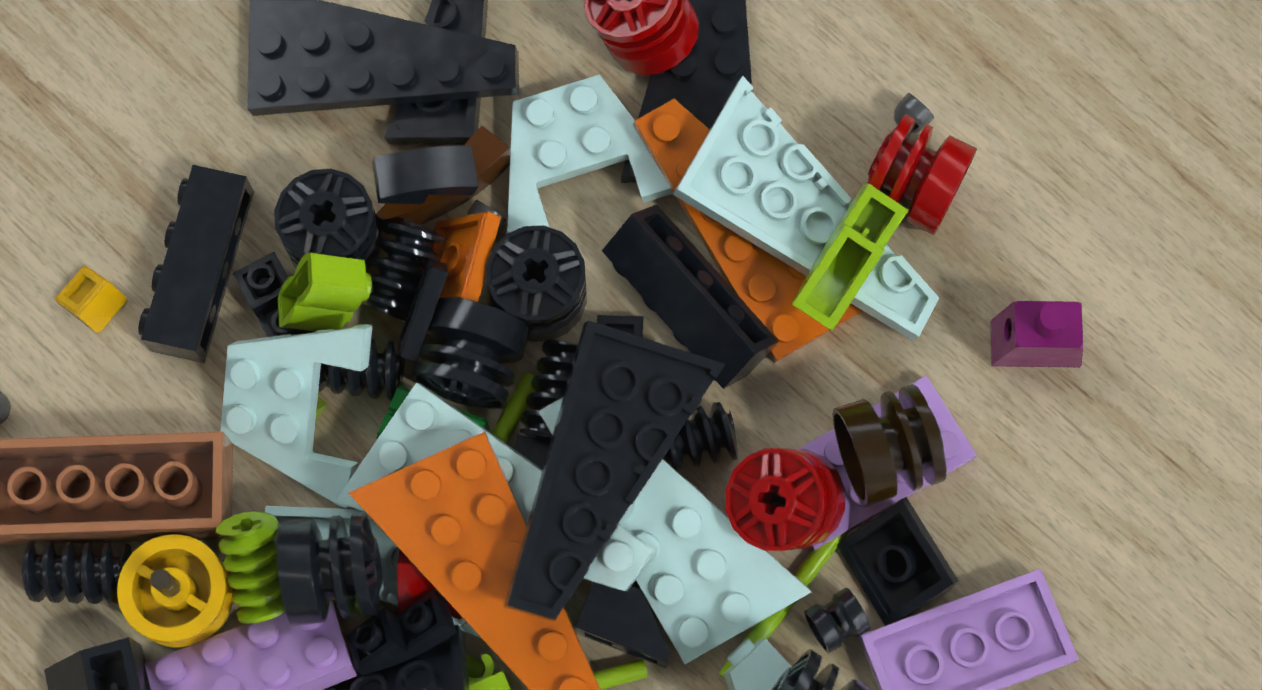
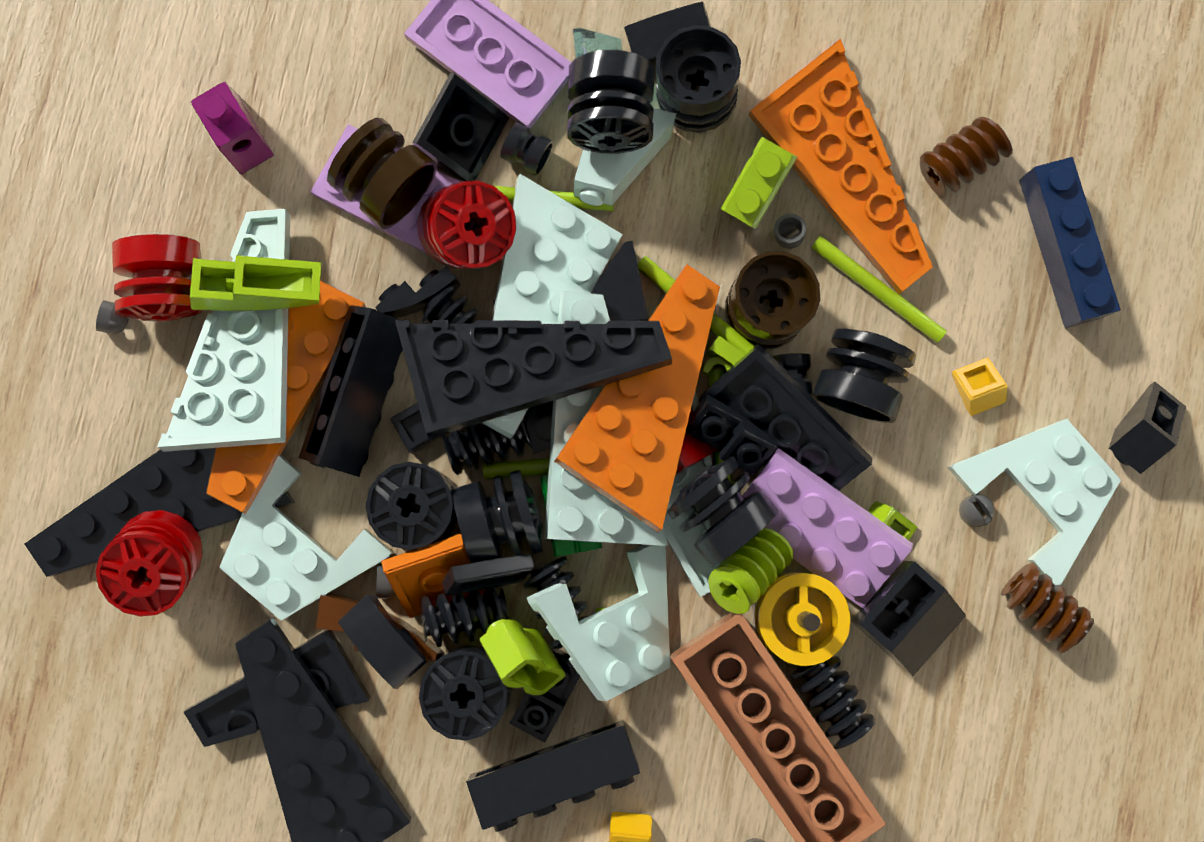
camera: 120 degrees left, 10 degrees up
none -> black slope [375,266,461,318]

